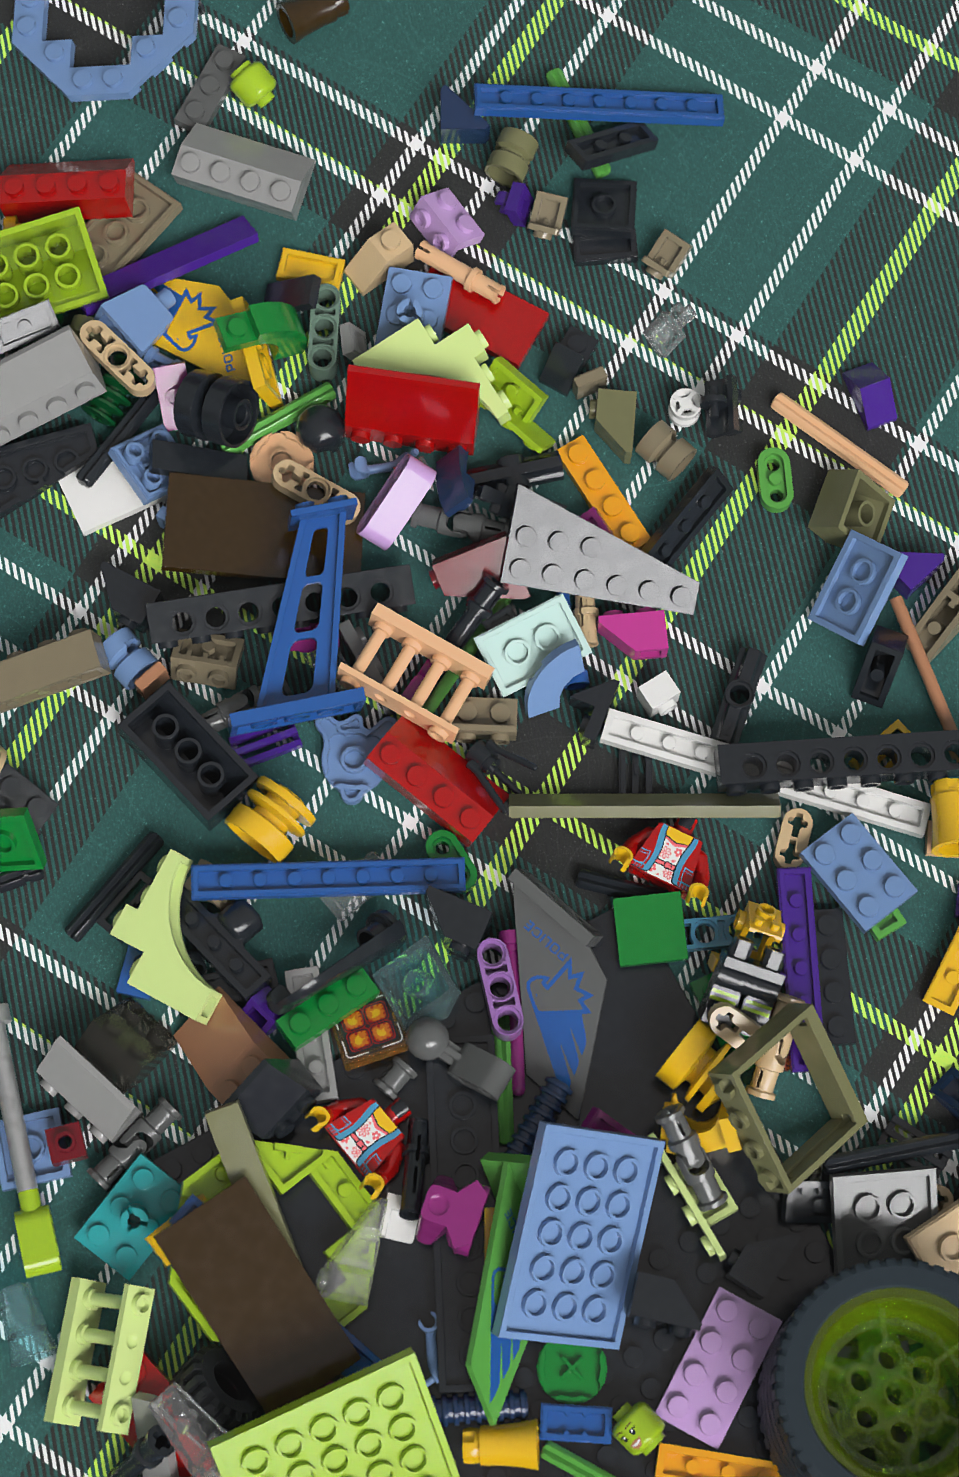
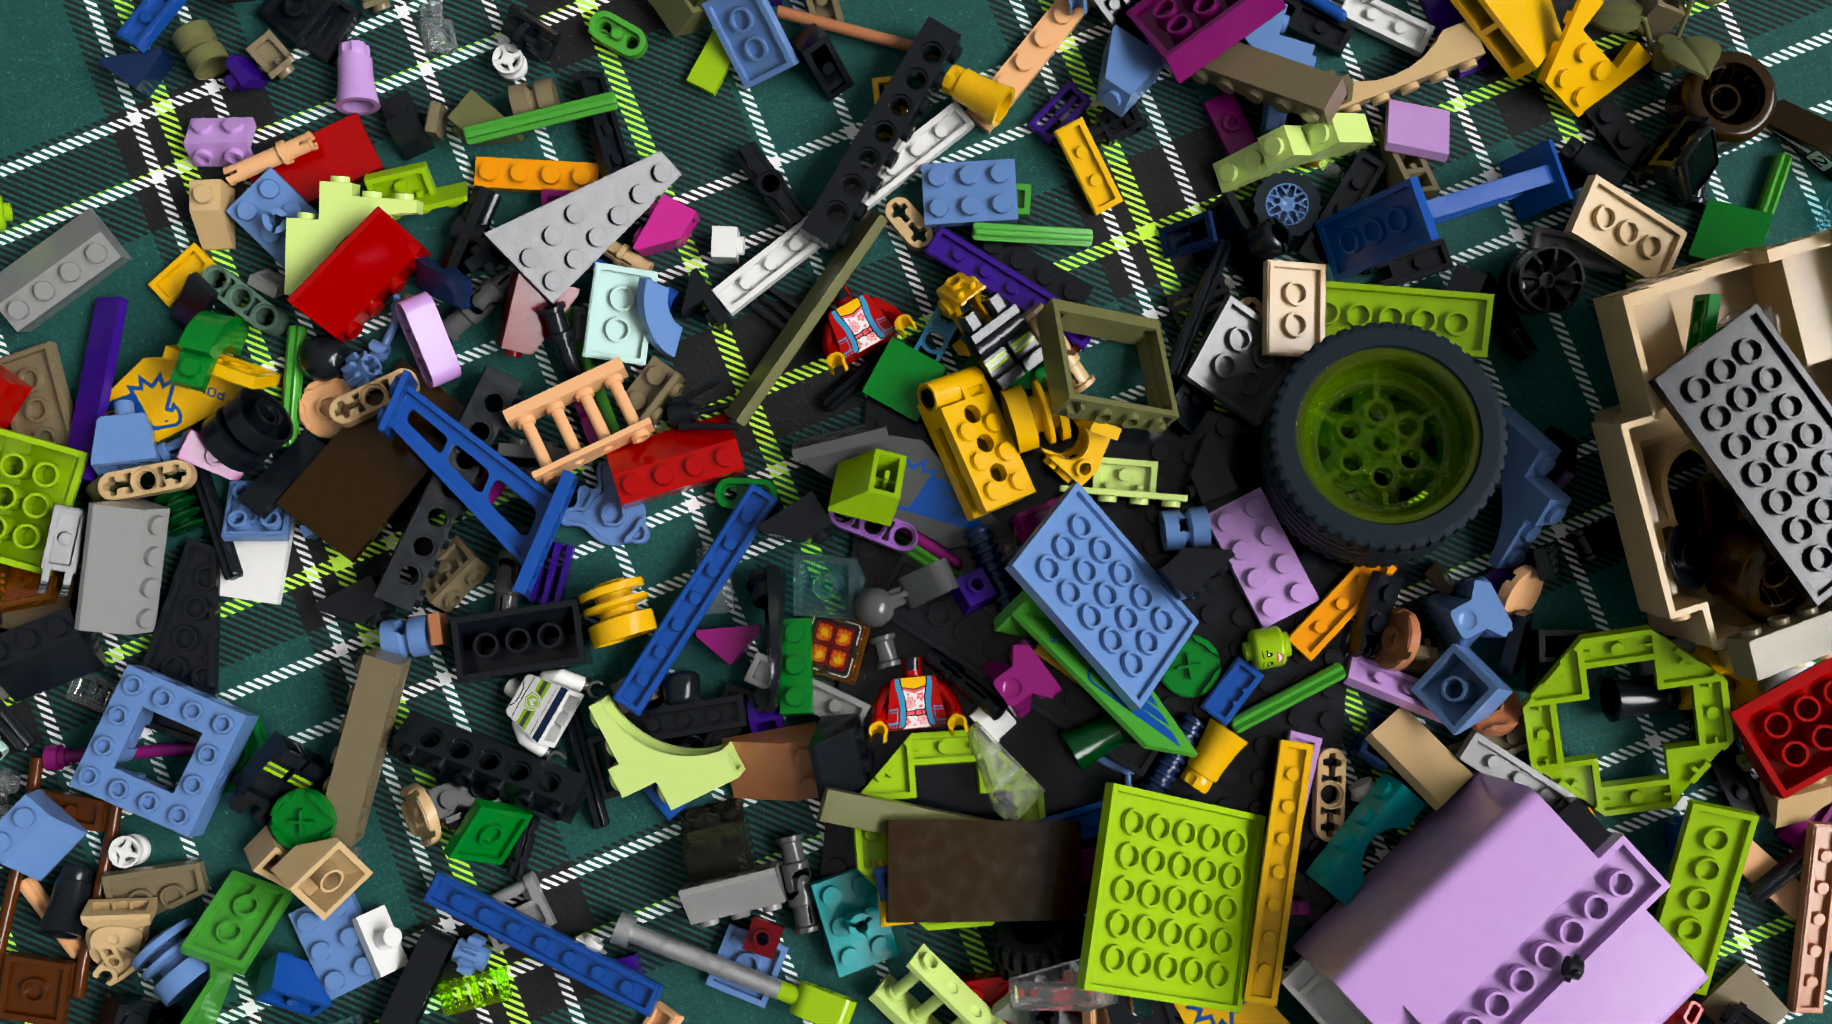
camera: 55 degrees left, 10 degrees up
dark grey piece [654,1103,728,1212] -> none
tan beam [707,1002,761,1049] -> none
none -> lavender plant [335,40,381,115]
none -> medium blue gear [341,351,383,388]
none -> black brick [392,710,588,824]
none -> bright green axle [463,92,618,145]
none -> white torso [504,669,606,765]
none -> lime tile [686,30,732,97]
none -> magenta slope [695,625,762,666]
none -> lime slope [828,448,907,527]
none -> yellow hinge [917,366,1036,522]
none -> dark purple plate [950,567,997,616]
none -> bright green axle [971,222,1093,247]
none -> dark green plant [1060,712,1131,773]
none -> medium blue wheel [1159,505,1212,552]

